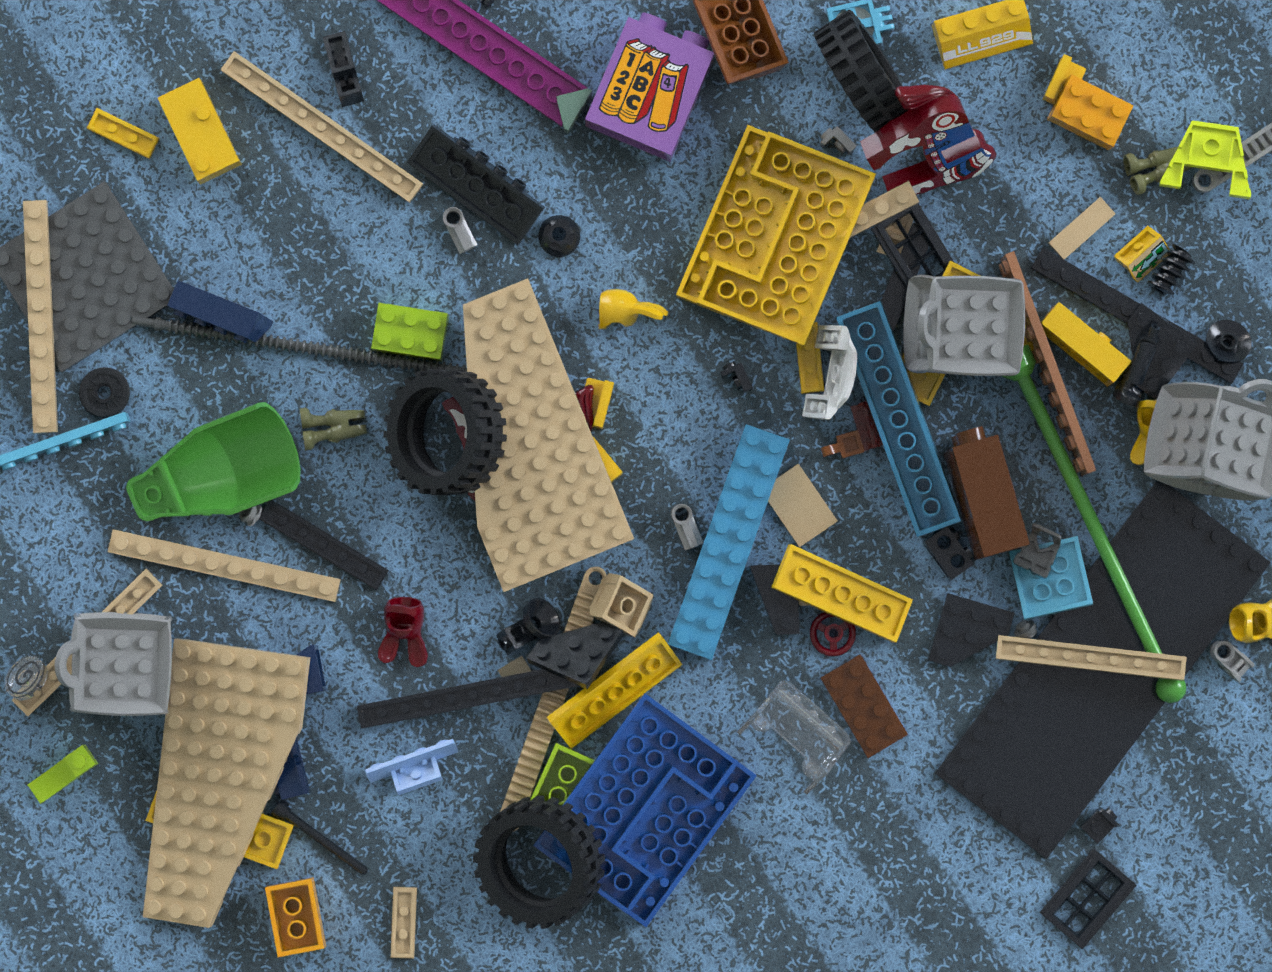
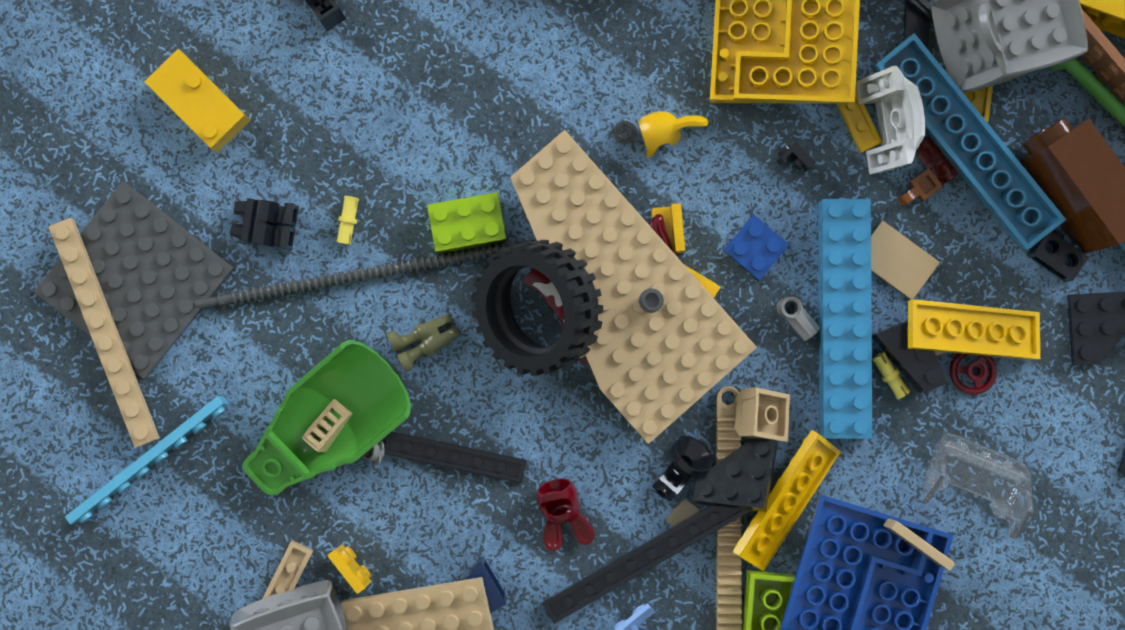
camera: 15 degrees left, 0 degrees up
black wheel [79,367,130,418] -> none
yellow tile [87,108,160,159] -> none
tan plate [108,530,341,602] -> none
dark blue wedge [167,280,273,343] -> none
tan plate [221,51,423,203] -> none
black plate [407,124,545,245] -> none
light grey piece [443,207,478,254] -> none
black piece [538,215,580,257] -> none
reddish brown plate [820,654,908,758] -> none
none -> black hips [230,198,299,251]
none -> tan slope [302,399,353,452]
none -> yellow plate [327,544,372,594]
none -> light yellow pin [336,196,359,245]
none -> clear smoke plate [613,121,637,144]
none -> dark grey plate [639,288,664,313]
none -> blue plate [723,214,790,281]
none -> light yellow pin [872,351,910,399]
none -> tan tile [883,519,955,571]

